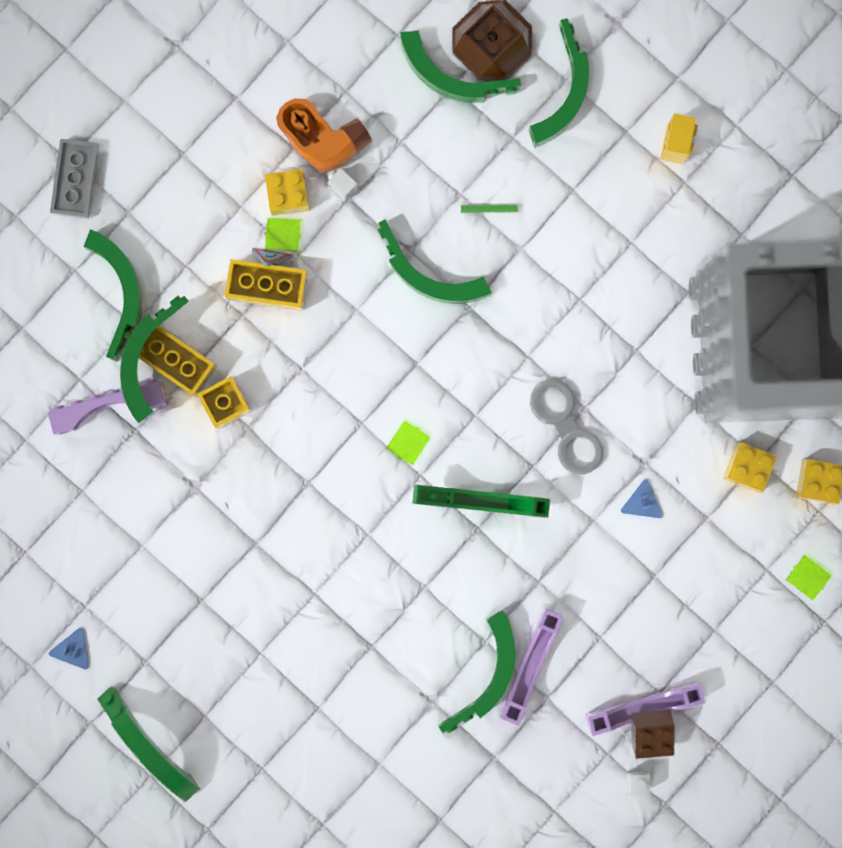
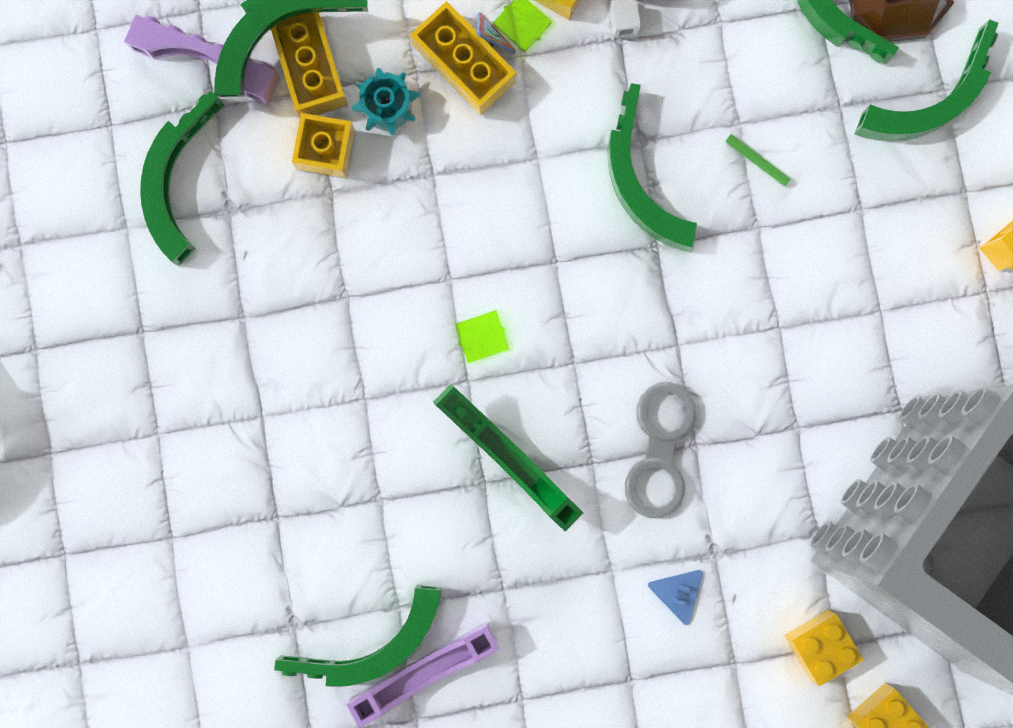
camera: 40 degrees right, 0 degrees up
none -> green arch [140,90,224,266]
none -> teal brick [351,68,420,135]

